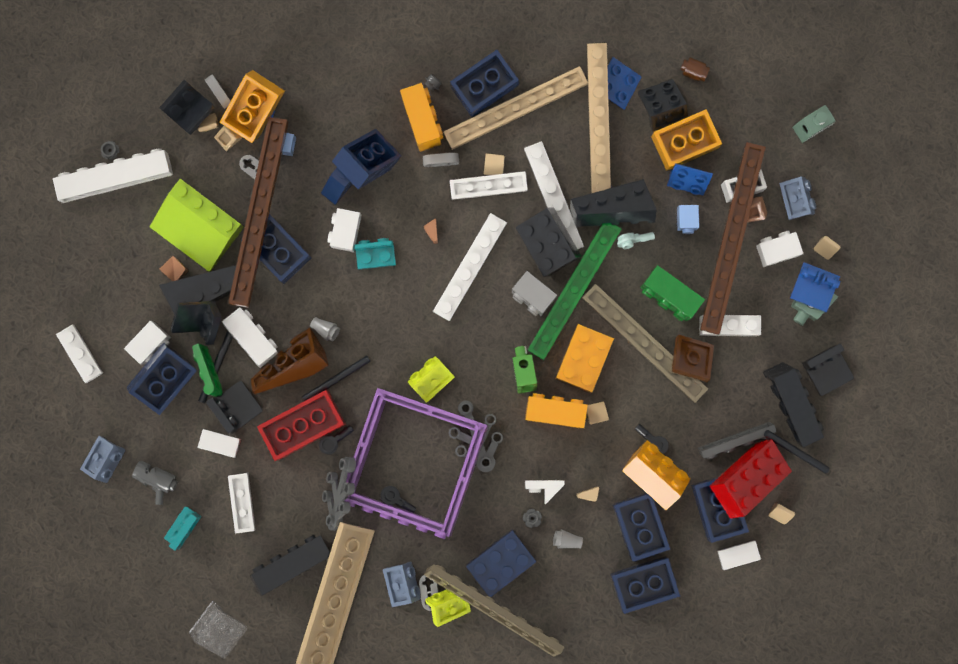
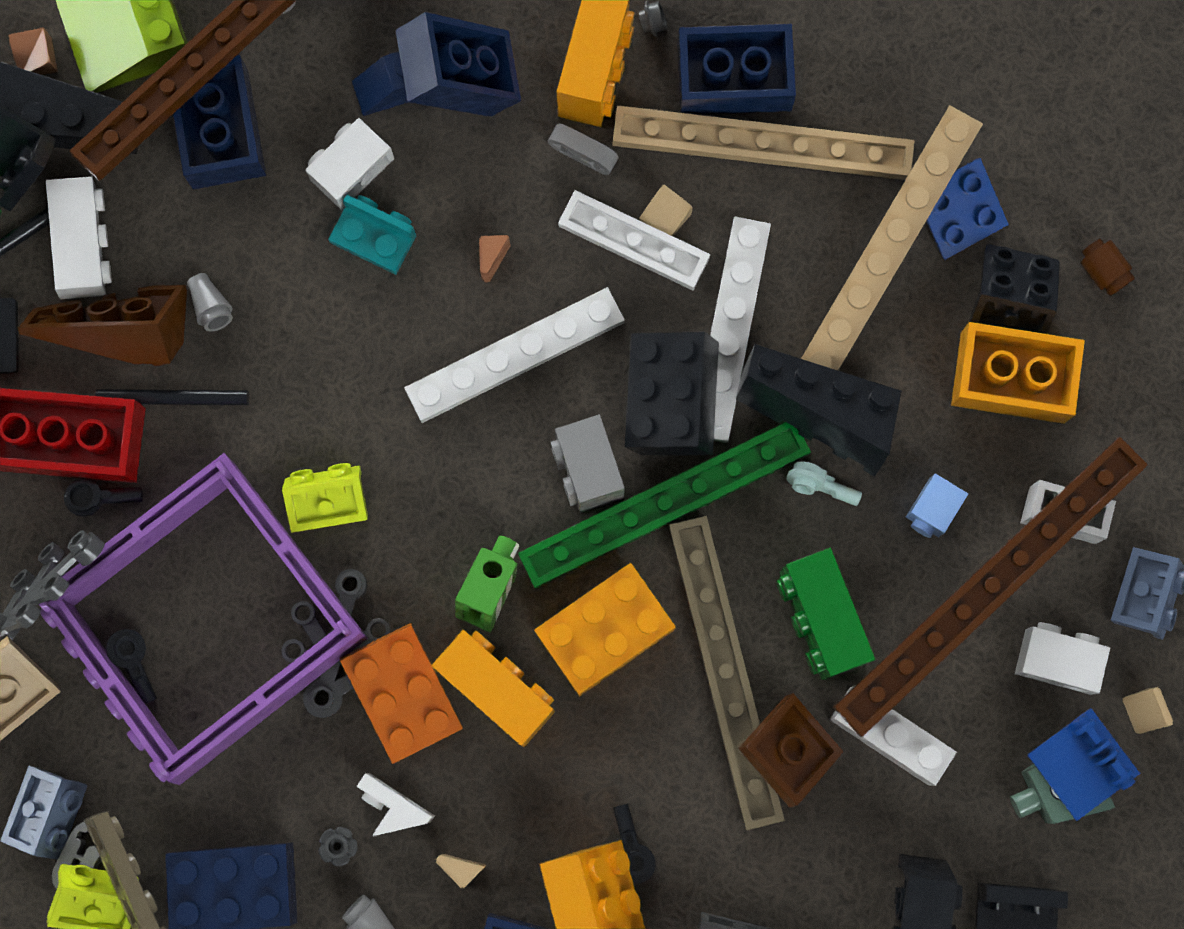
camera: 30 degrees right, 5 degrees down
tan slope [587,402,609,424] -> none
blue hinge [667,163,713,195] -> none
nougat slope [747,196,767,223] -> none
none -> orange plate [340,623,463,764]

